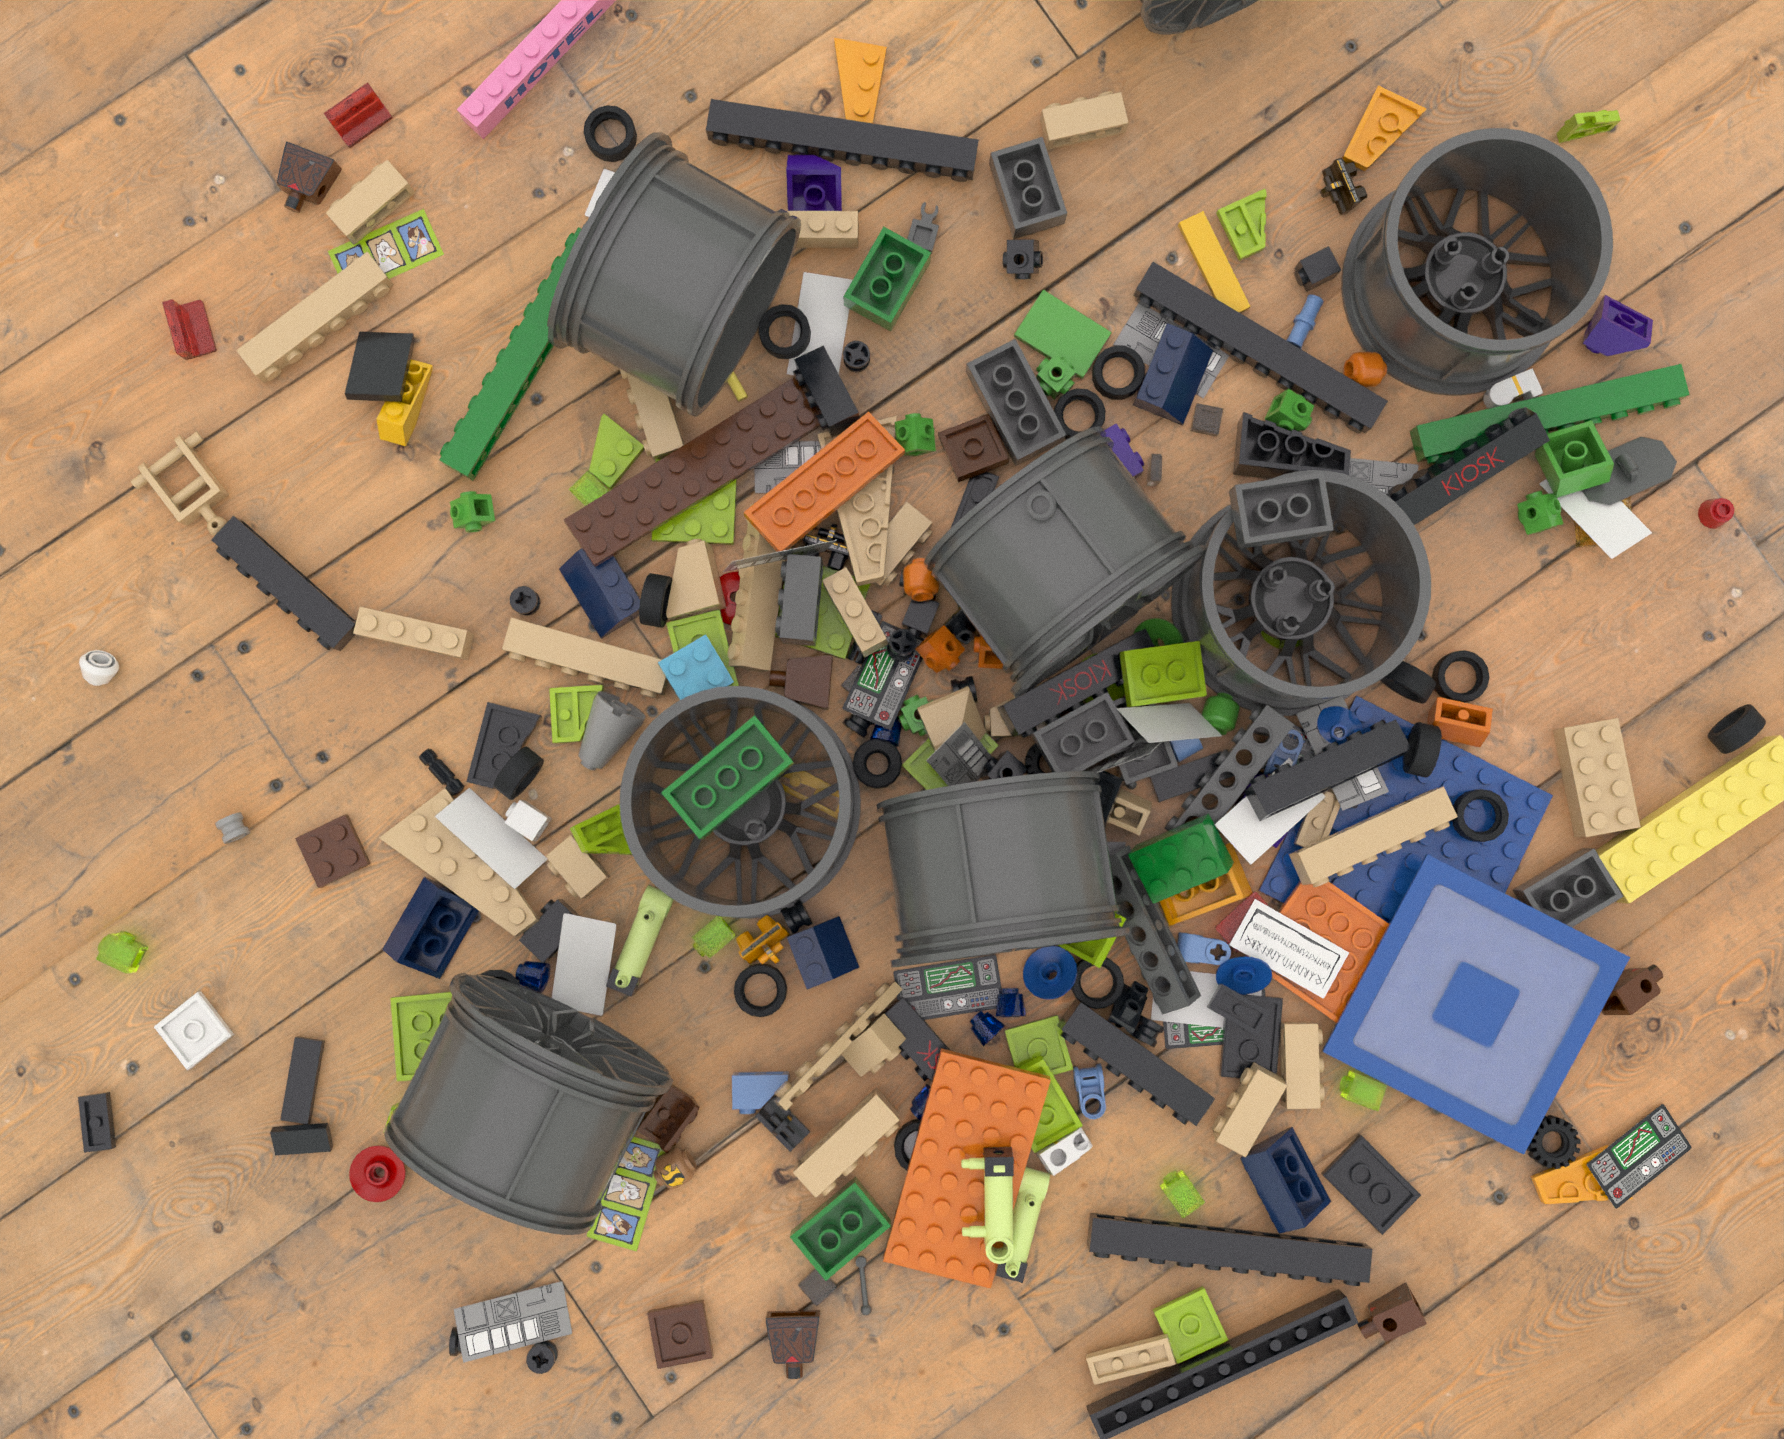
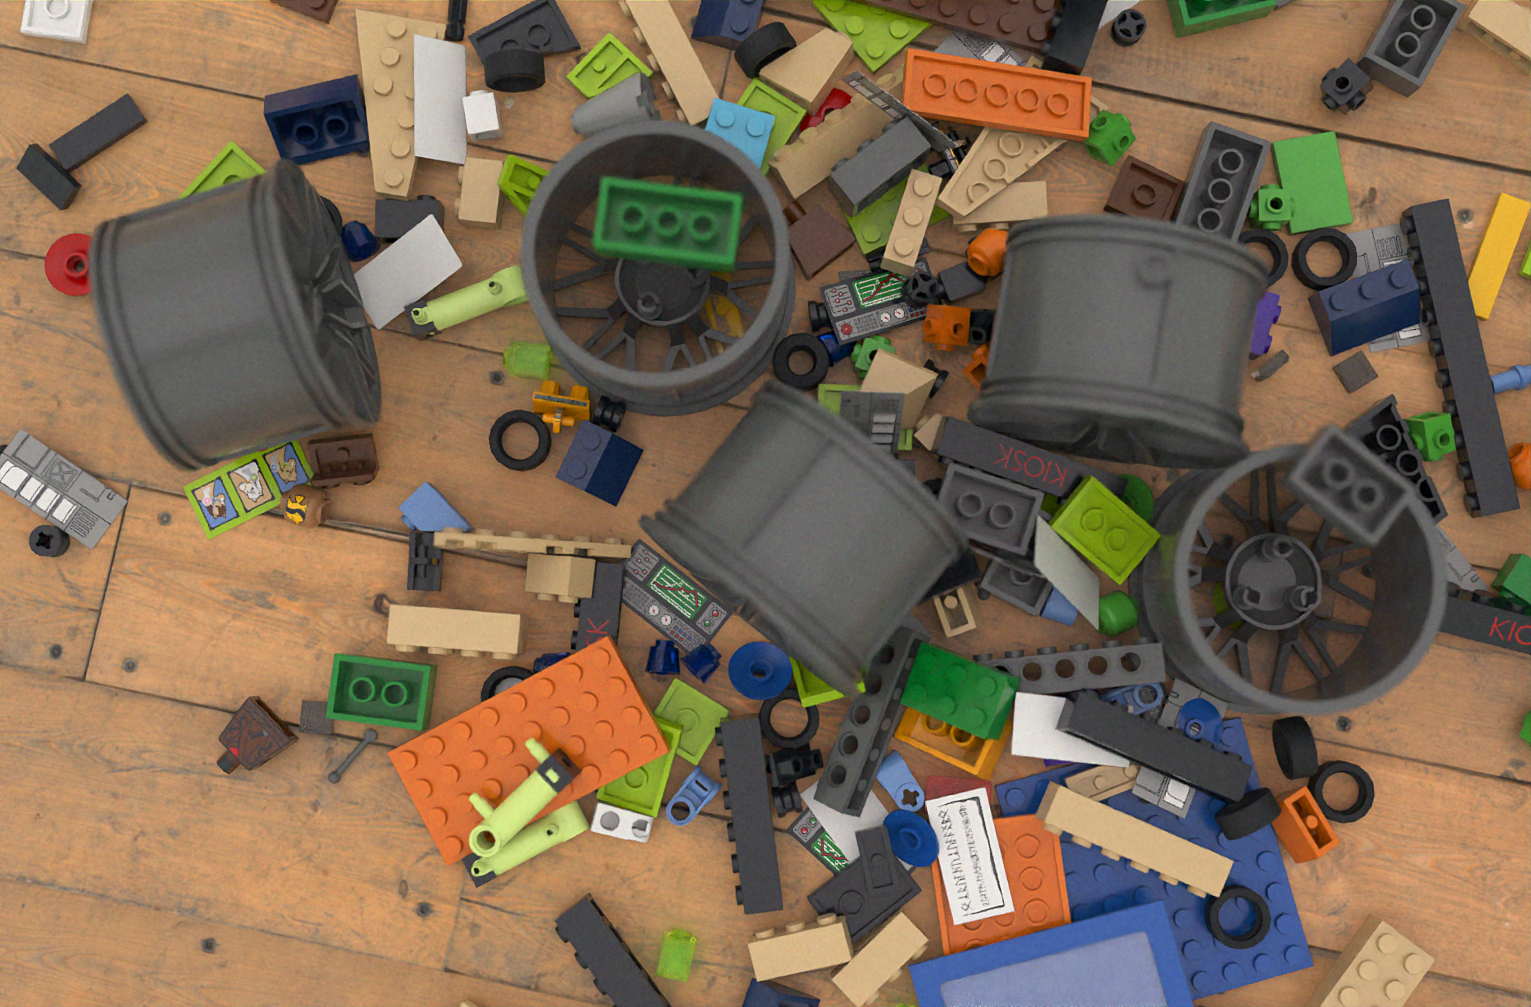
camera: 50 degrees right, 0 degrees up
reddish brown plate [647,1300,714,1369] -> none
black tile [1149,749,1234,802] -> none

